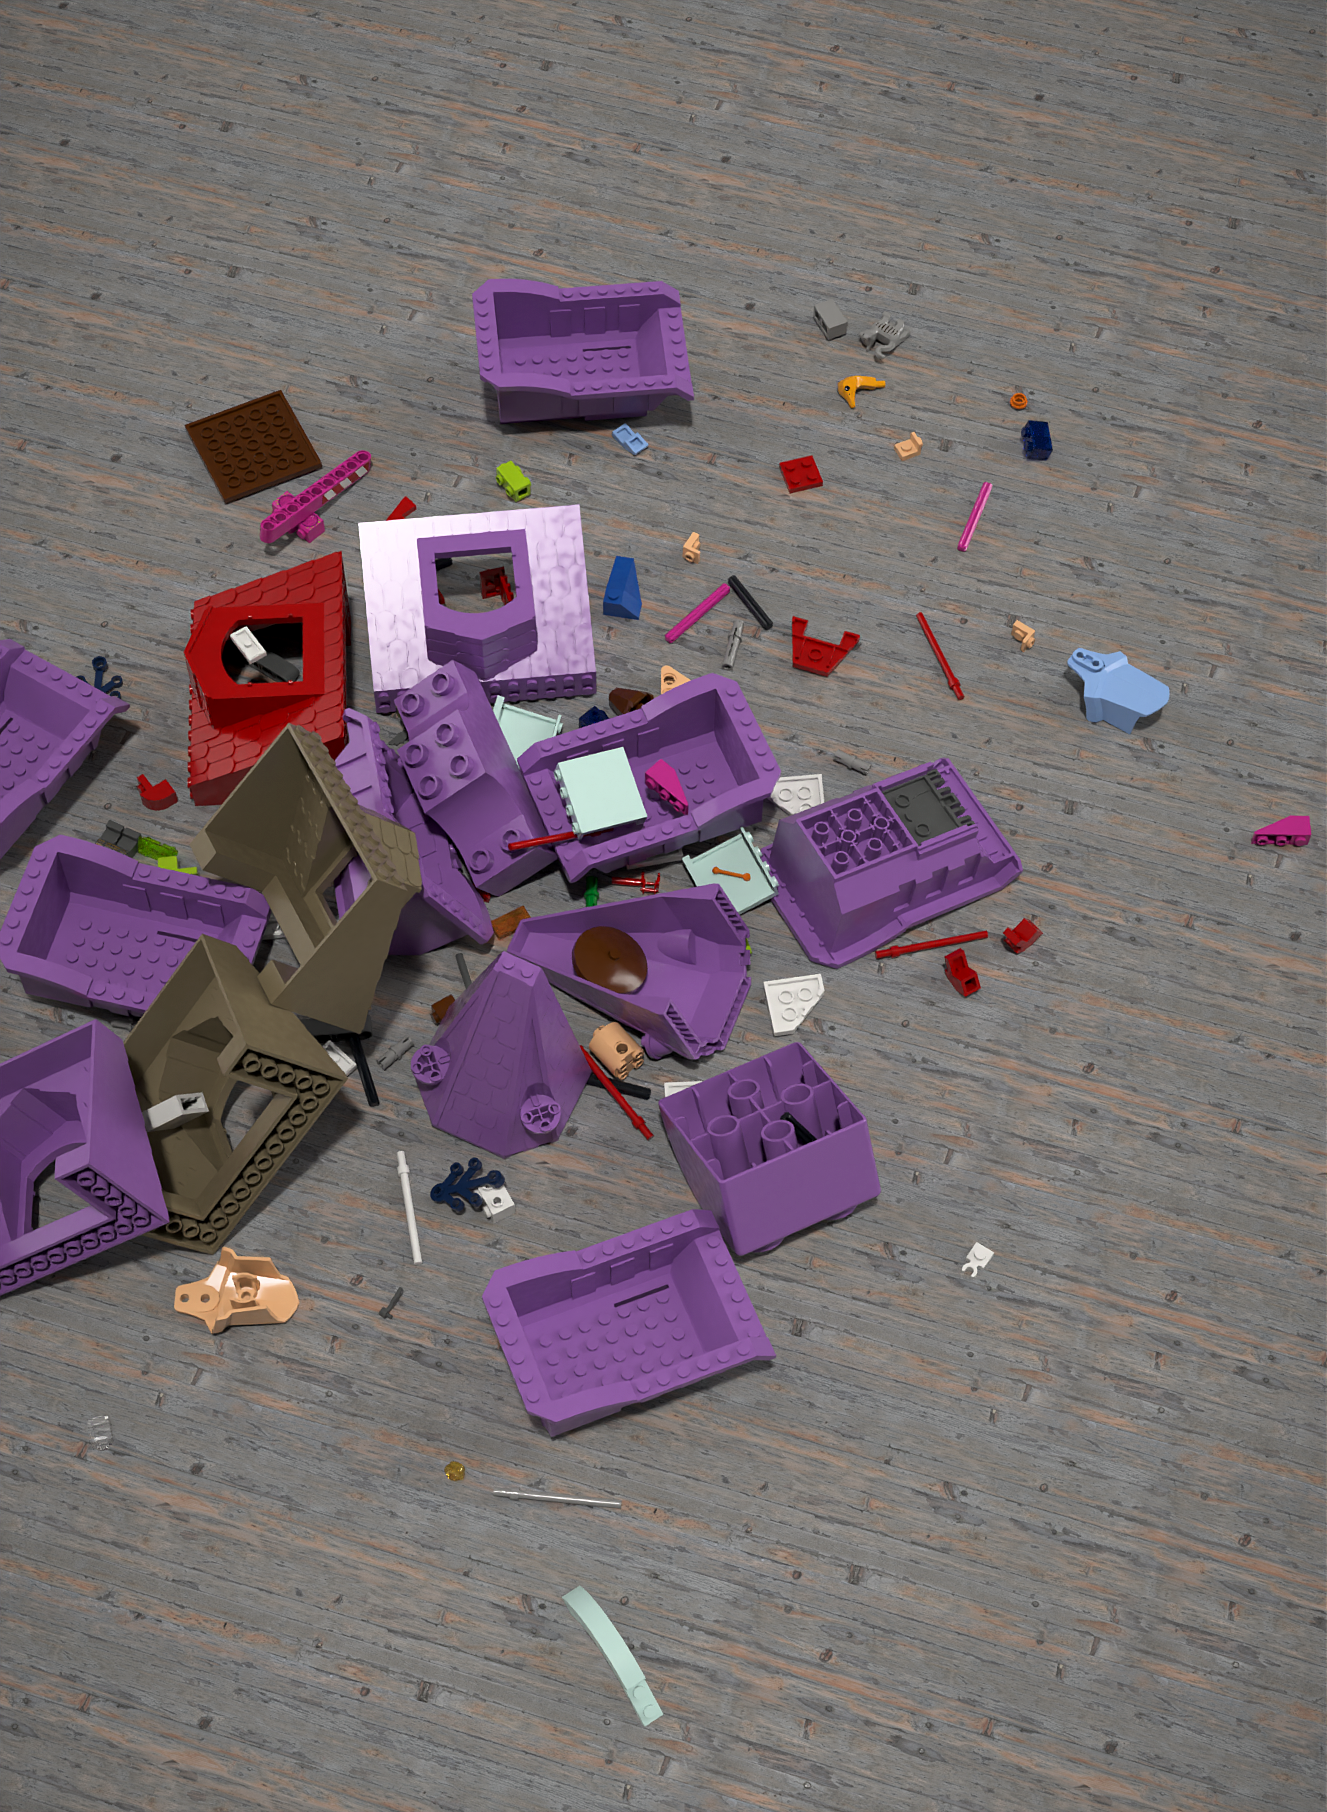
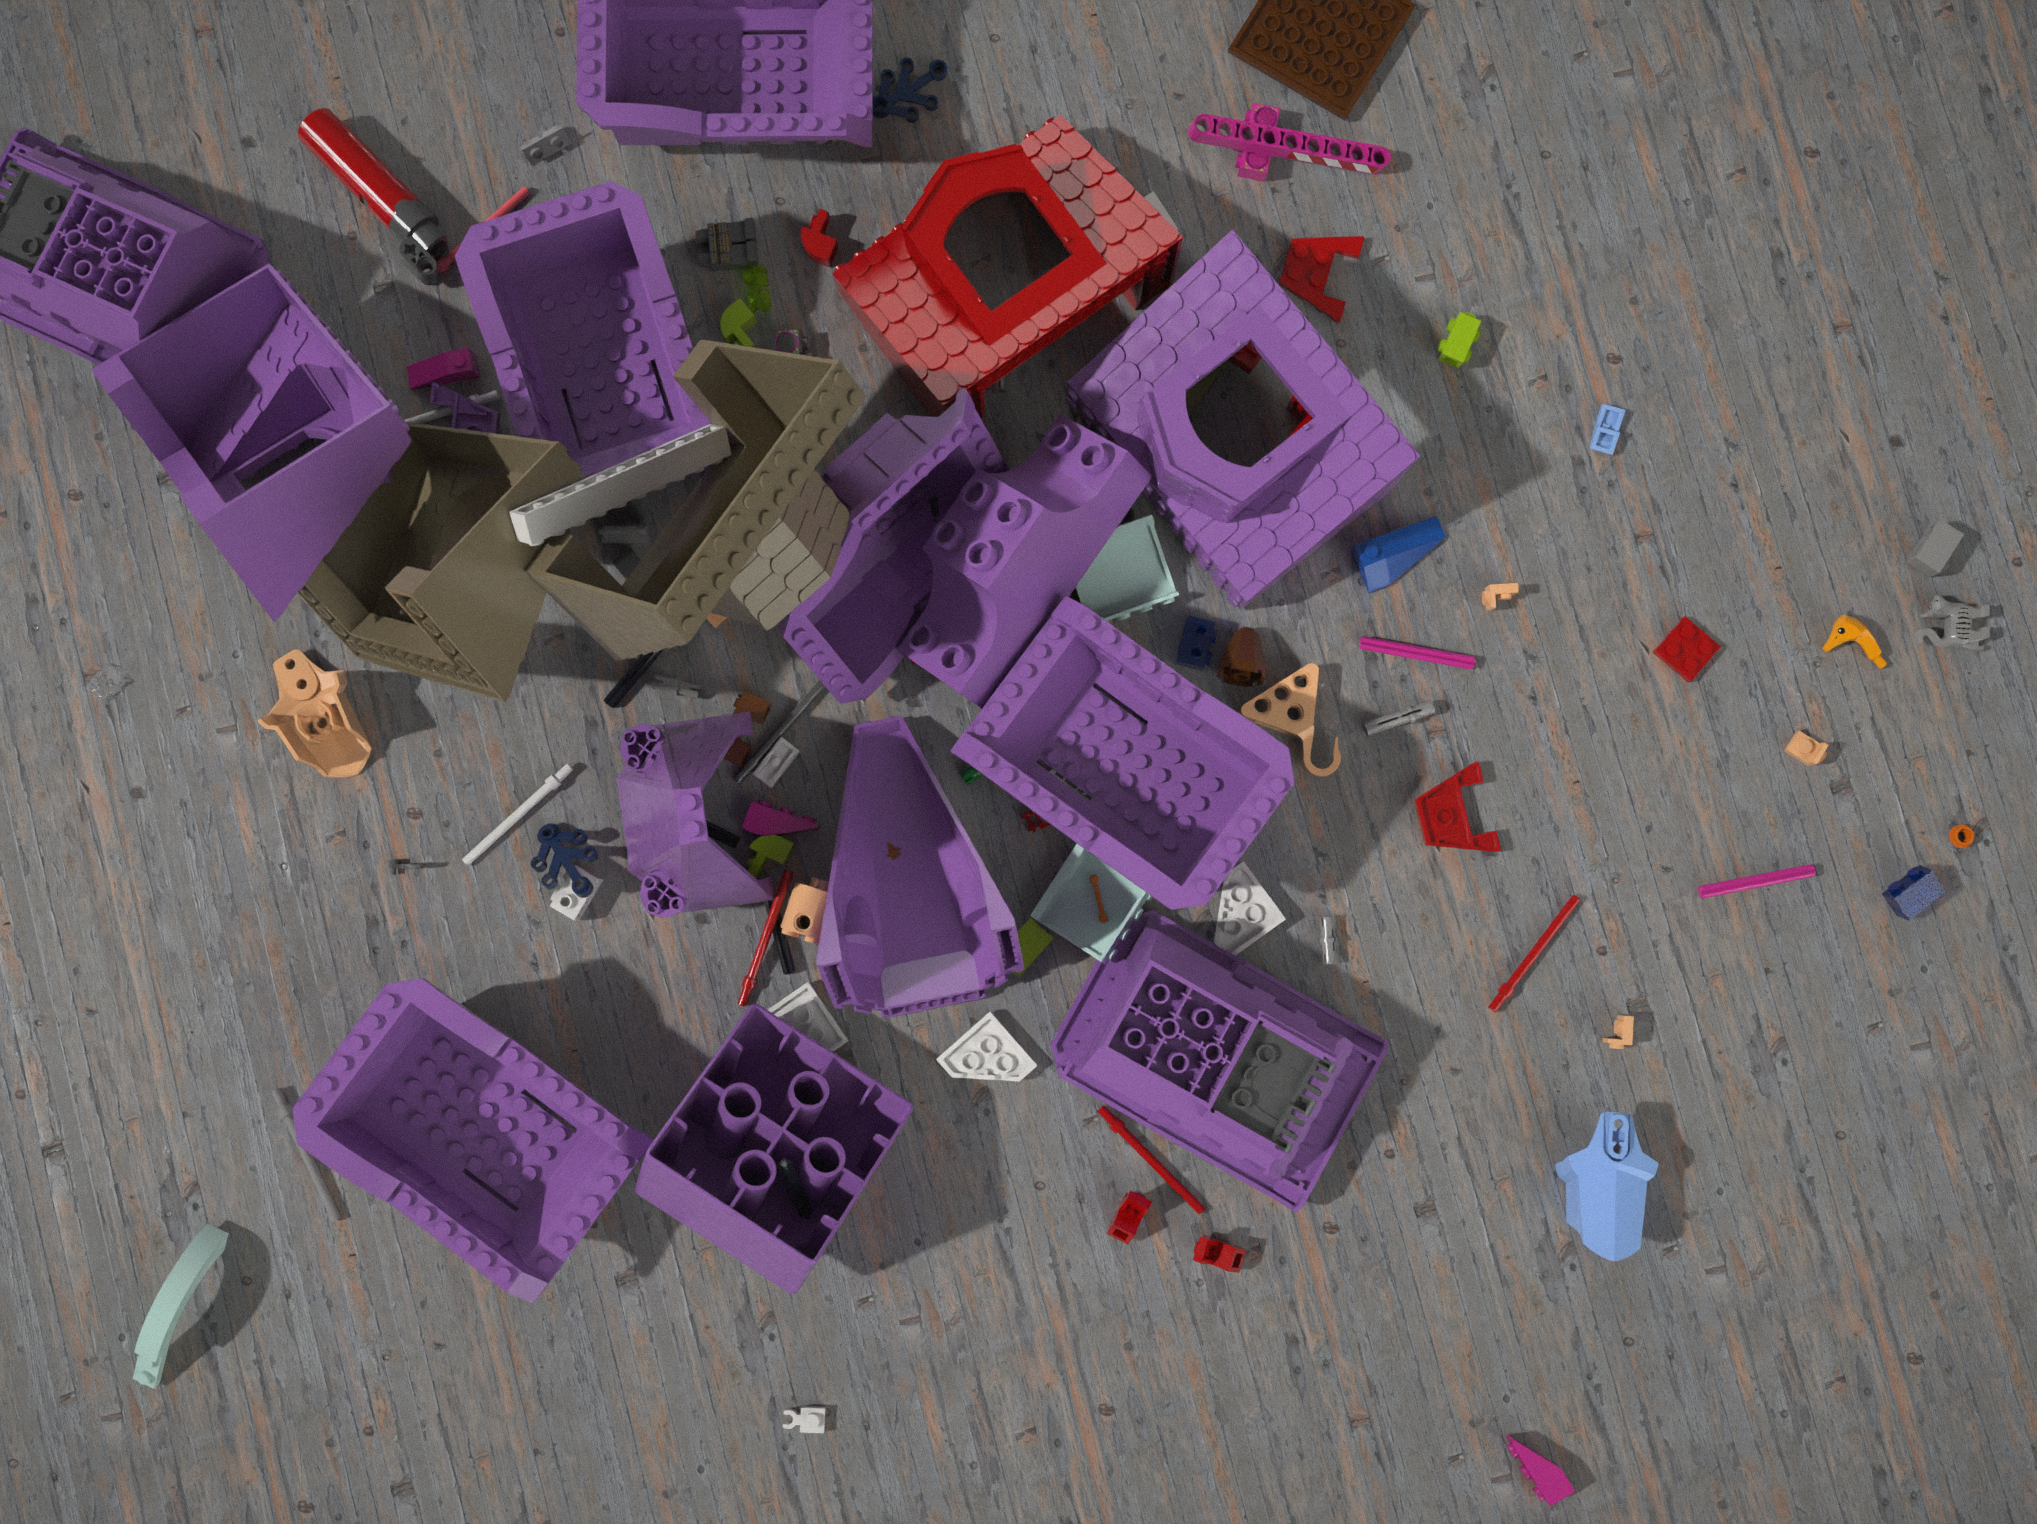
camera: 60 degrees right, 25 degrees up
white brick [142,1092,209,1132] -> none
white plate [230,626,267,664] -> none
clear yellow plate [444,1461,465,1481] -> none
medium lavender piece [472,279,694,424] -> none
clear orange plate [491,906,531,940] -> none
red bar [508,827,614,851] -> none
light aqua panel [554,747,647,840] -> none
reddish brown dish [572,926,648,995] -> none
dark pink slope [645,759,688,815] -> none
black axle [728,575,773,630] -> none
none -> white brick [509,424,732,546]

